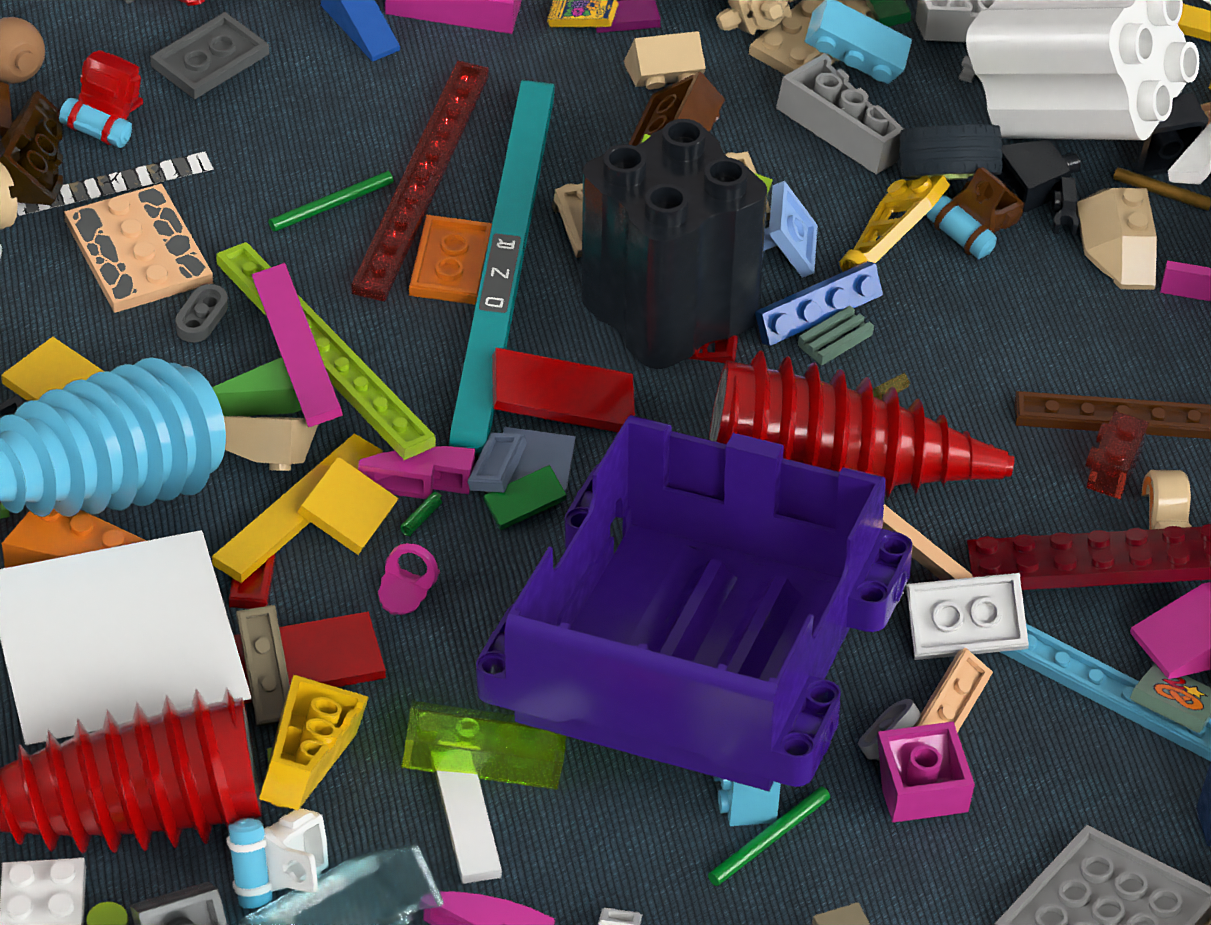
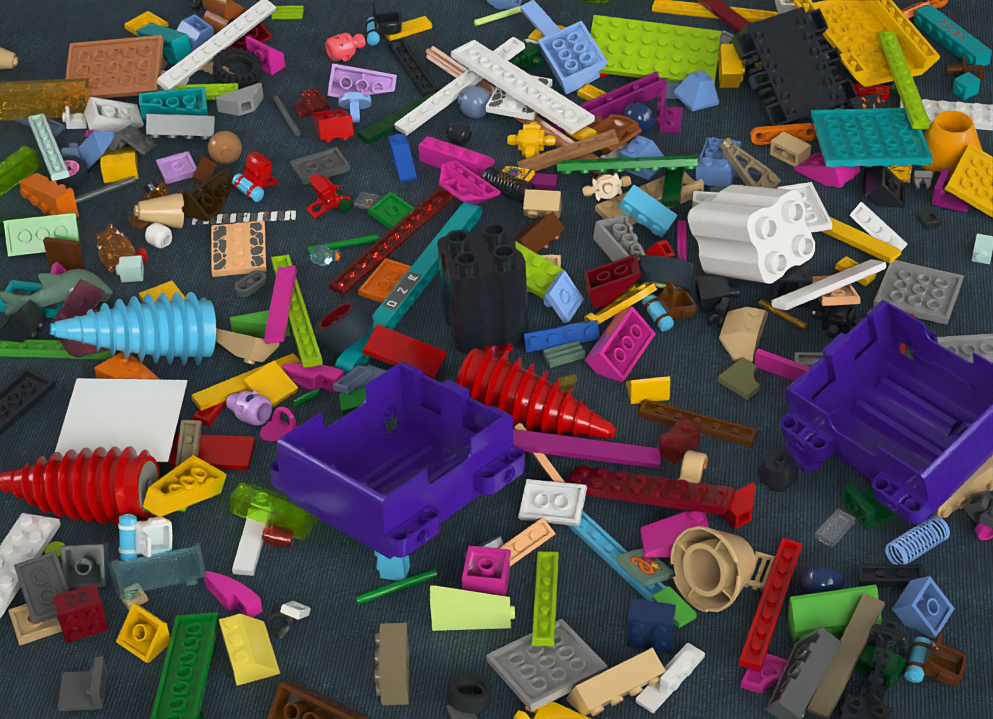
camera: 25 degrees right, 5 degrees down
none -> lavender piece [226,390,272,426]
none -> clear red brick [261,524,293,548]
none -> red piece [306,173,353,219]
none -> clear light blue animal [310,244,341,266]
none -> black wheel [313,298,374,354]
none -> clear tile [354,192,384,210]
none -> green tile [368,191,417,232]
none -> yellowish green slope [430,586,515,631]
none -> dark pink wedge [439,160,501,205]
none -> black piece [481,166,535,204]
none -> magenta tile [513,429,661,469]
none -> lime tile [532,552,559,646]
none -> dark red slope [584,254,642,309]
none -> dark pink slope [585,306,656,382]
none -> yellow slope [626,376,670,404]
none -> red brick [644,240,675,258]
none -> dark pink axle [677,220,687,261]
none -> olive tile [718,357,760,400]

